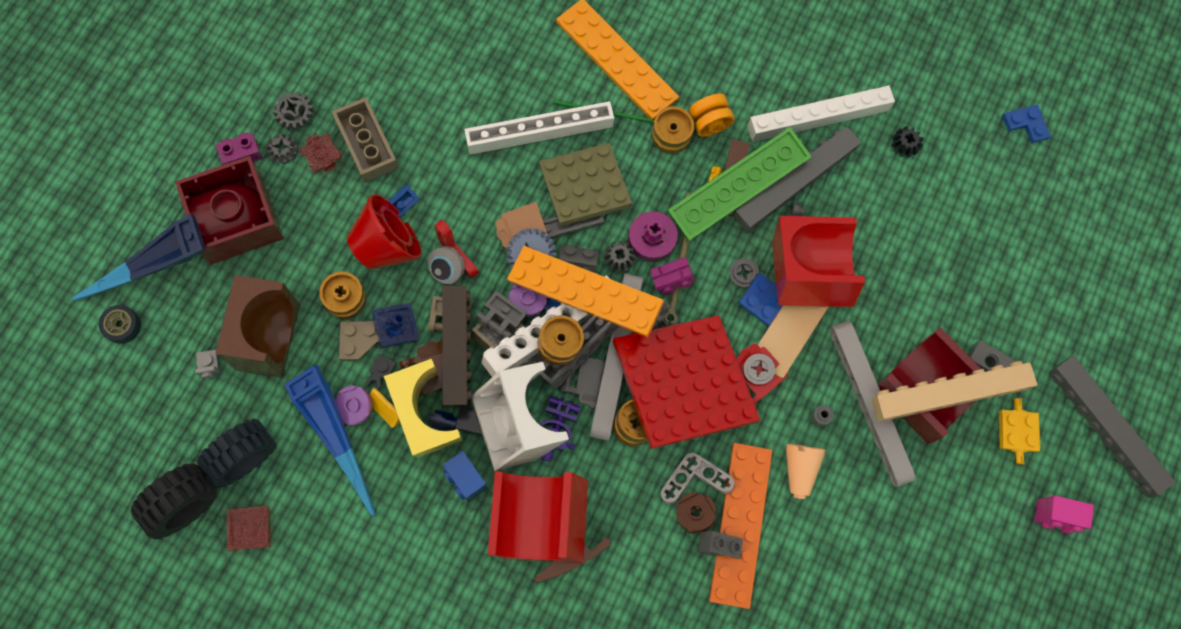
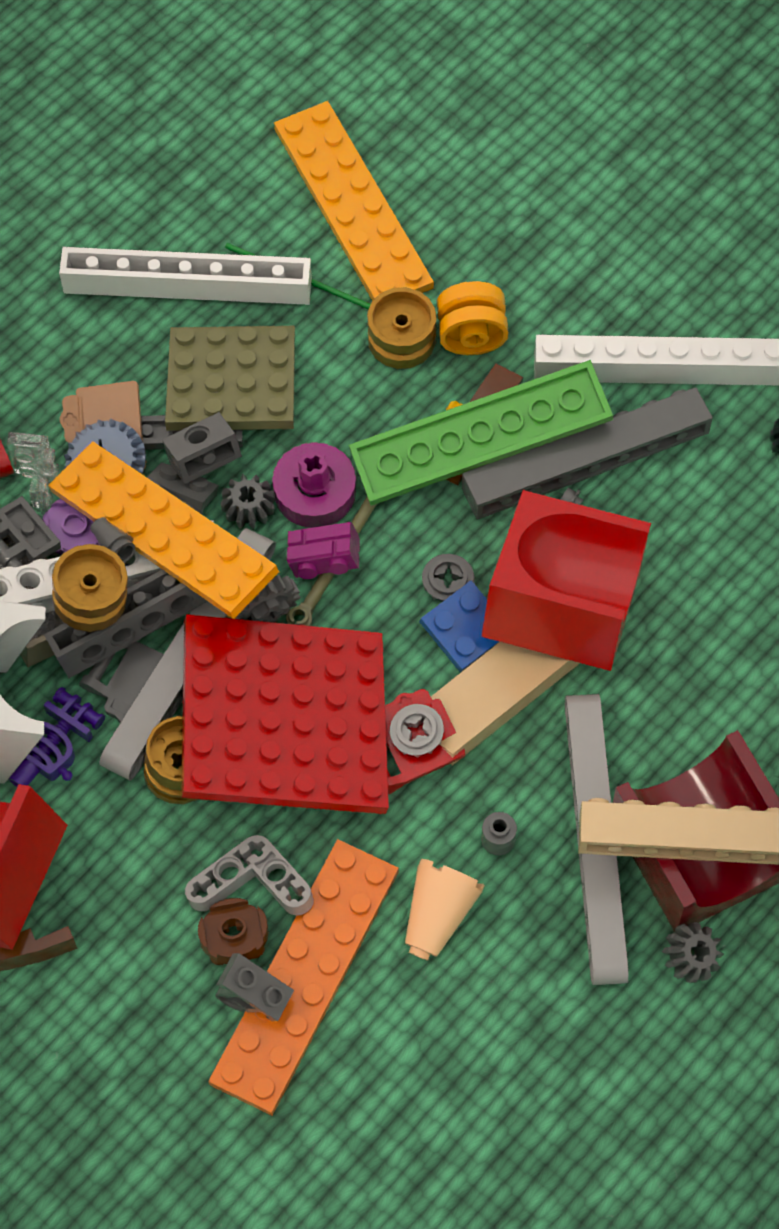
camera: 25 degrees right, 10 degrees down
none -> clear bracket [7,432,59,520]
none -> dark grey cone [90,517,136,563]
none -> dark grey brick [162,412,242,484]
none -> dark grey gear [662,922,724,983]

